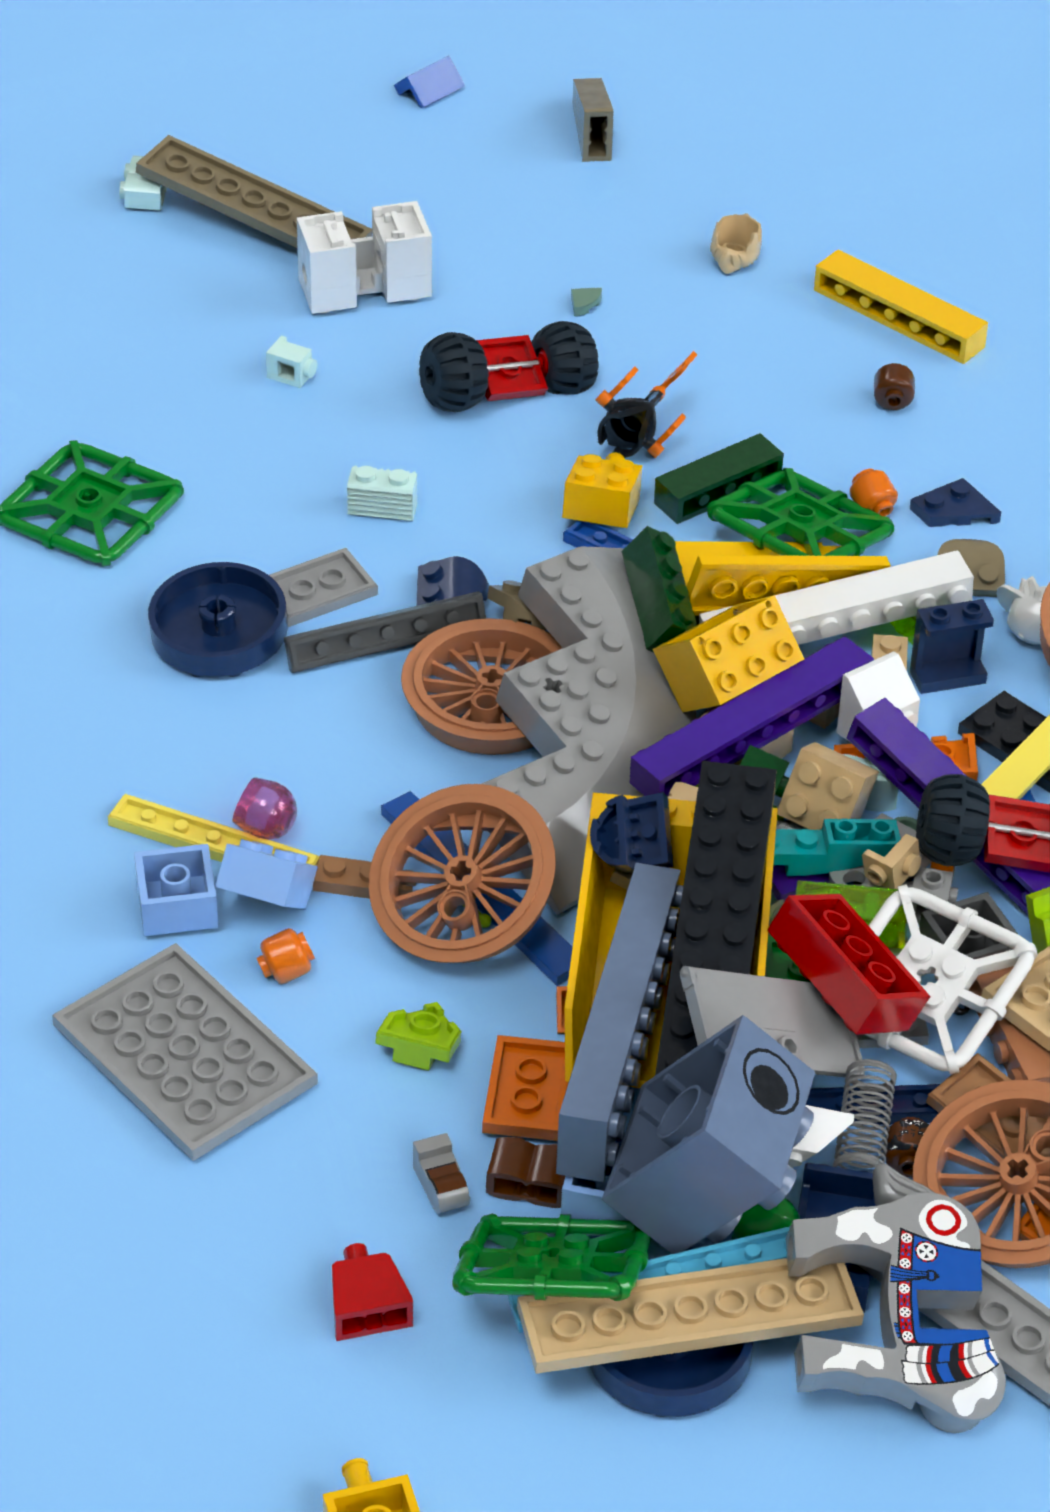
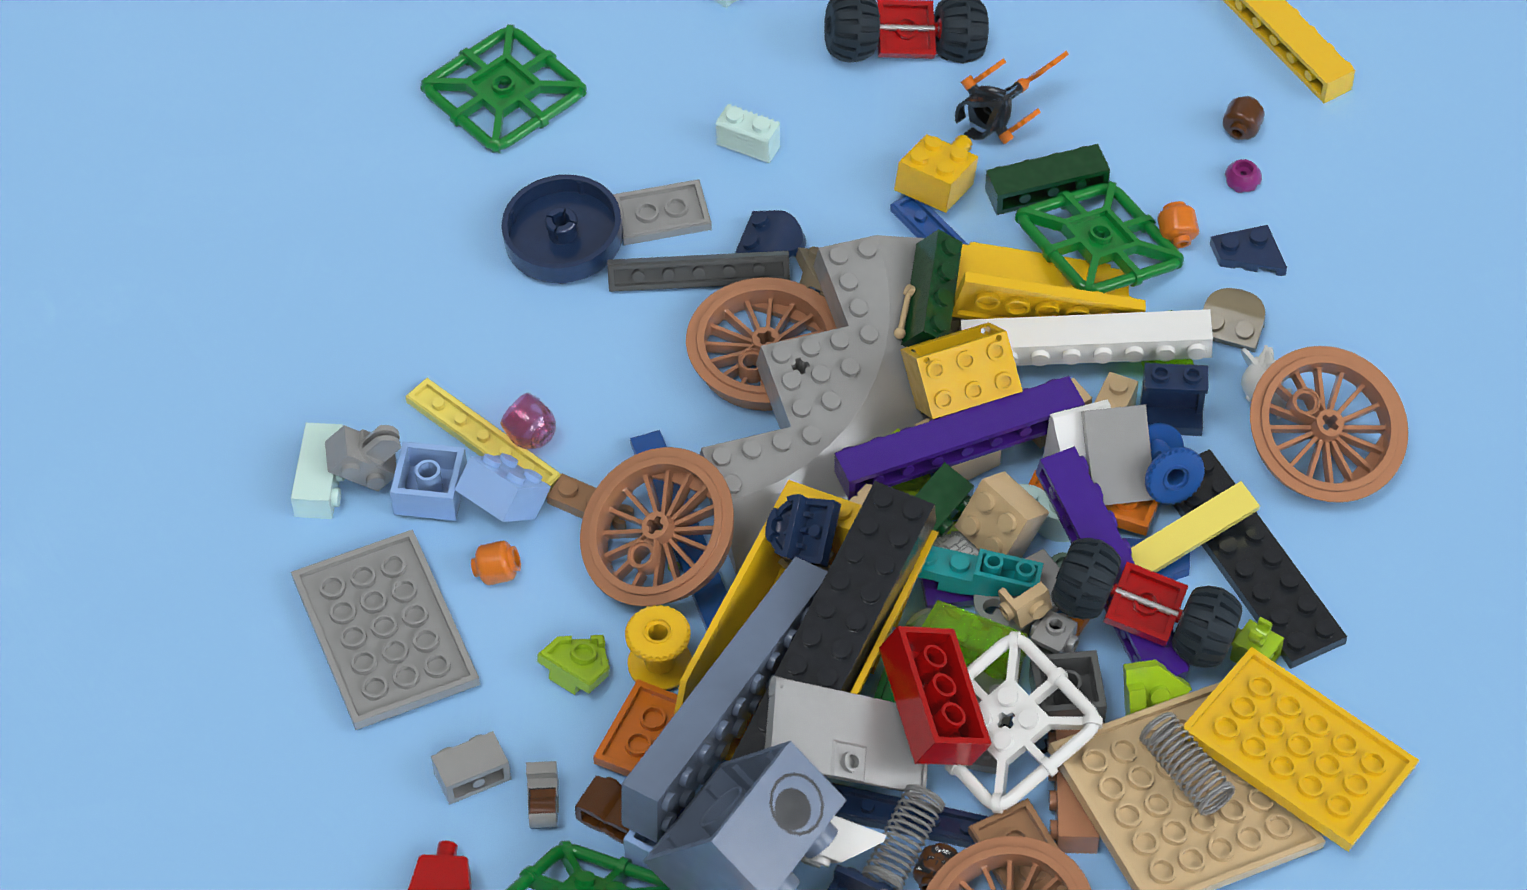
camera: 20 degrees right, 10 degrees up
none -> light aqua brick [291,422,345,519]
none -> light grey brick [325,425,401,491]
none -> light grey brick [431,731,511,805]
none -> yellow hose [625,605,692,690]
none -> tan hinge [894,284,916,339]
none -> light grey tile [1081,404,1154,505]
none -> blue hose [1145,423,1205,505]
none -> magenta plate [1224,159,1262,193]

